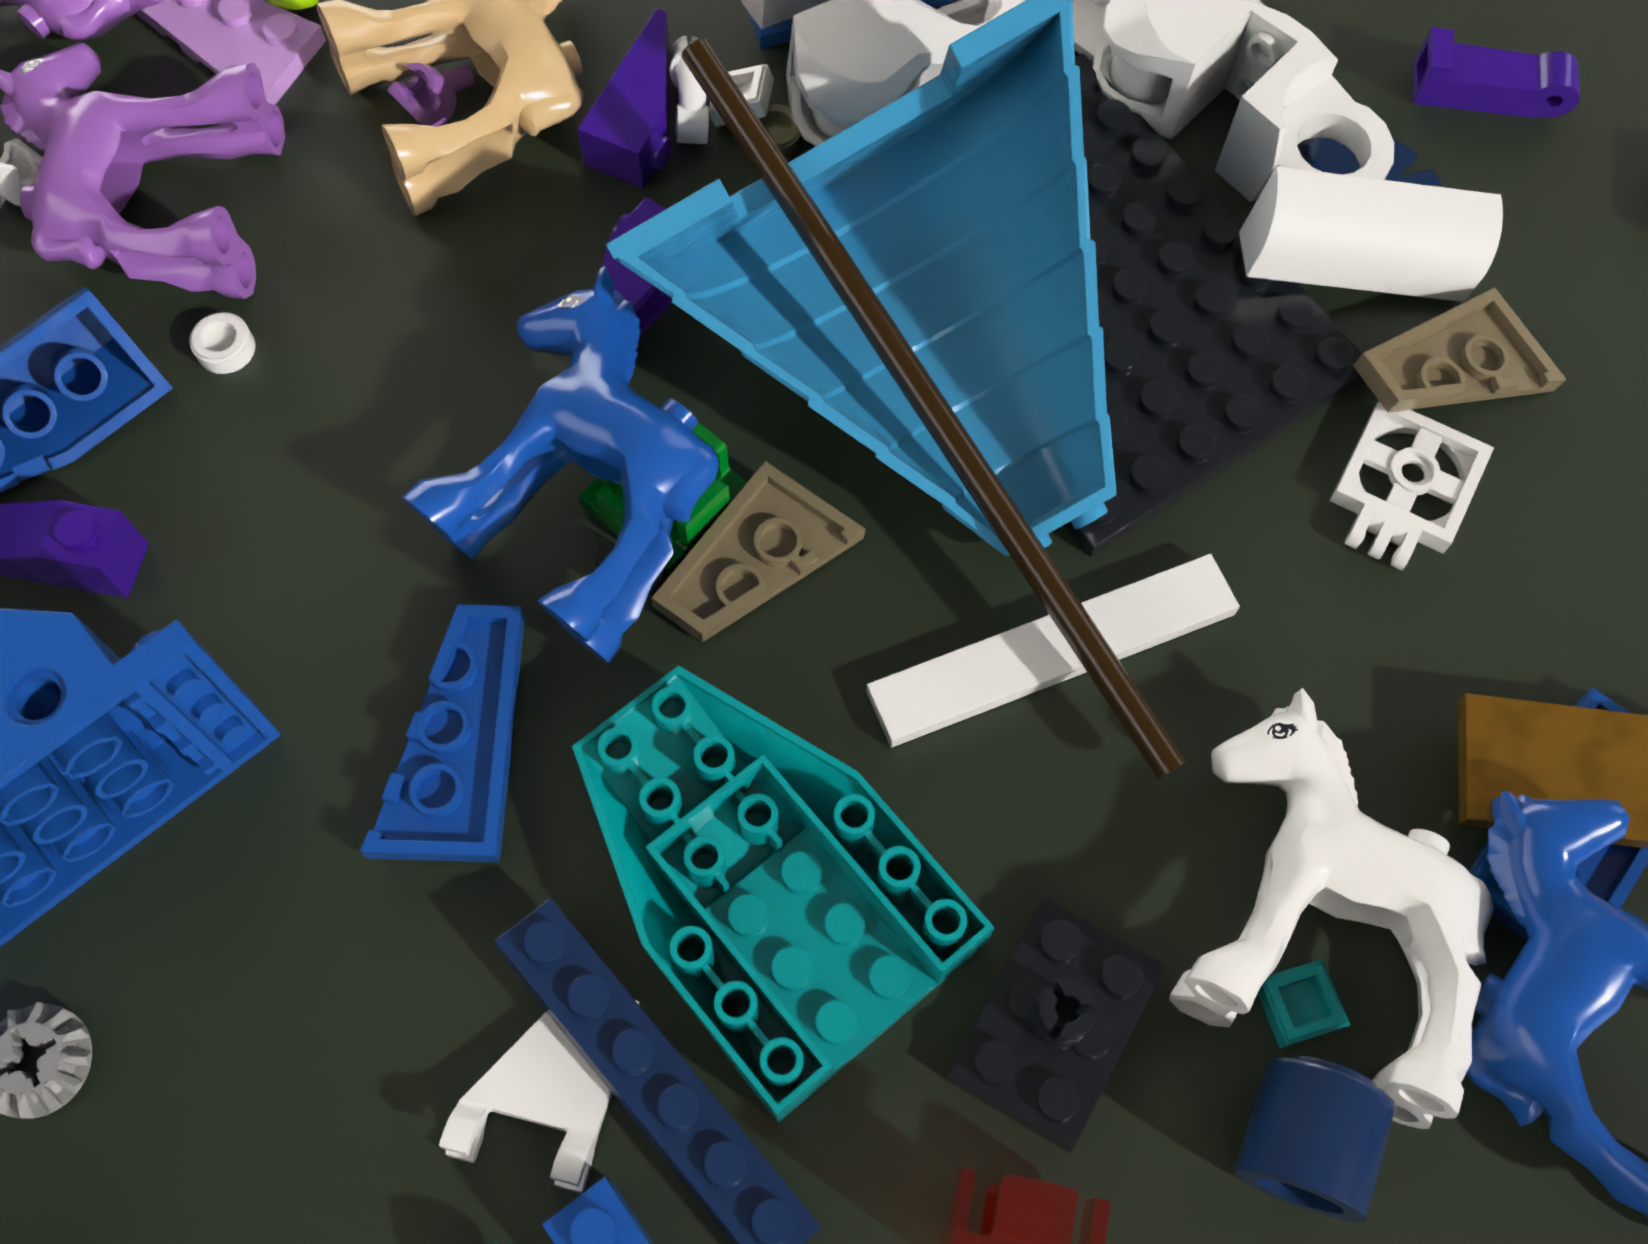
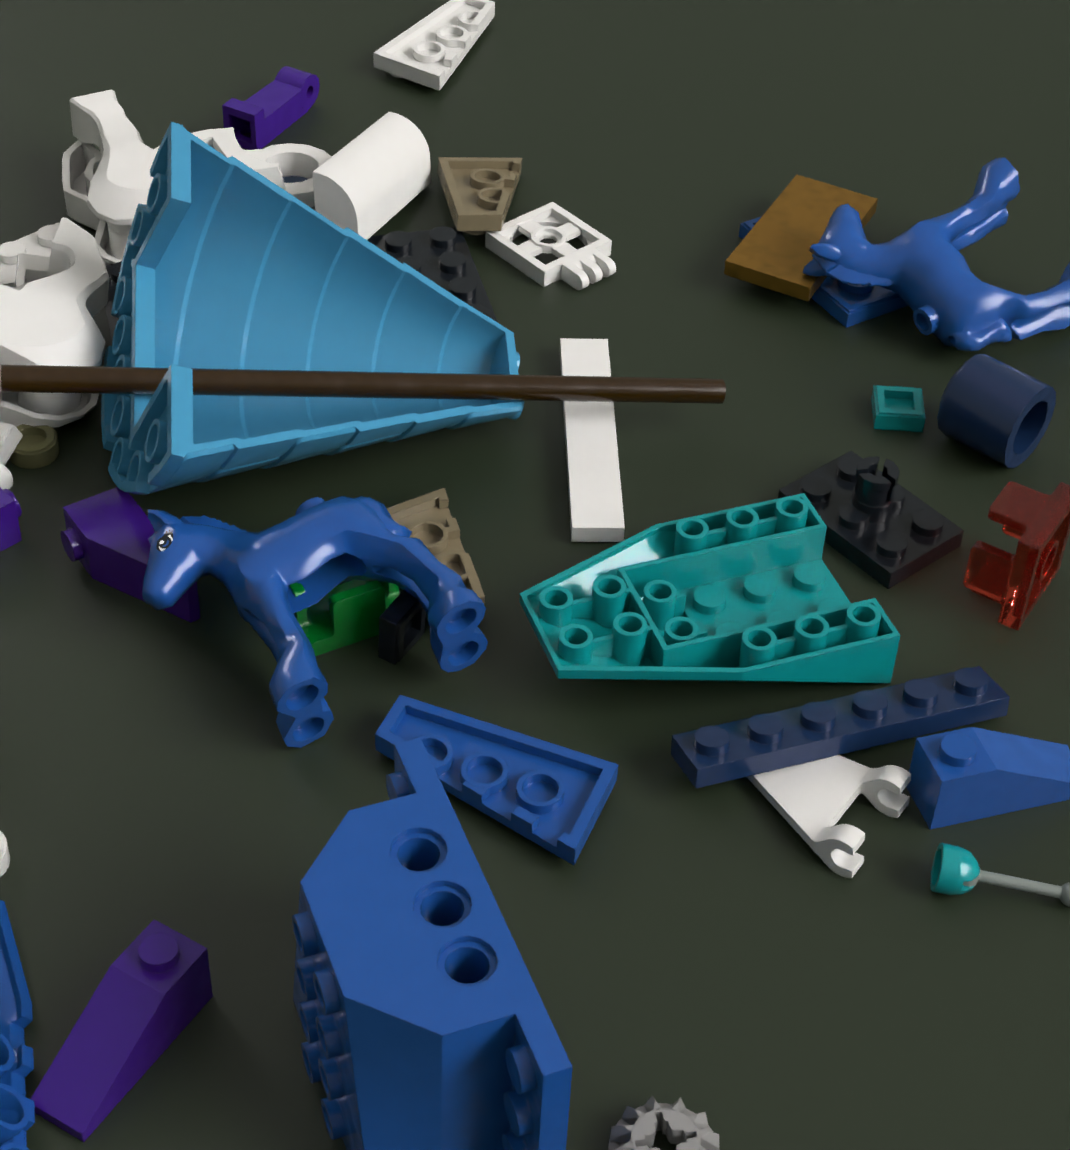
camera: 70 degrees left, 25 degrees down
white animal [1169,688,1494,1129] -> none

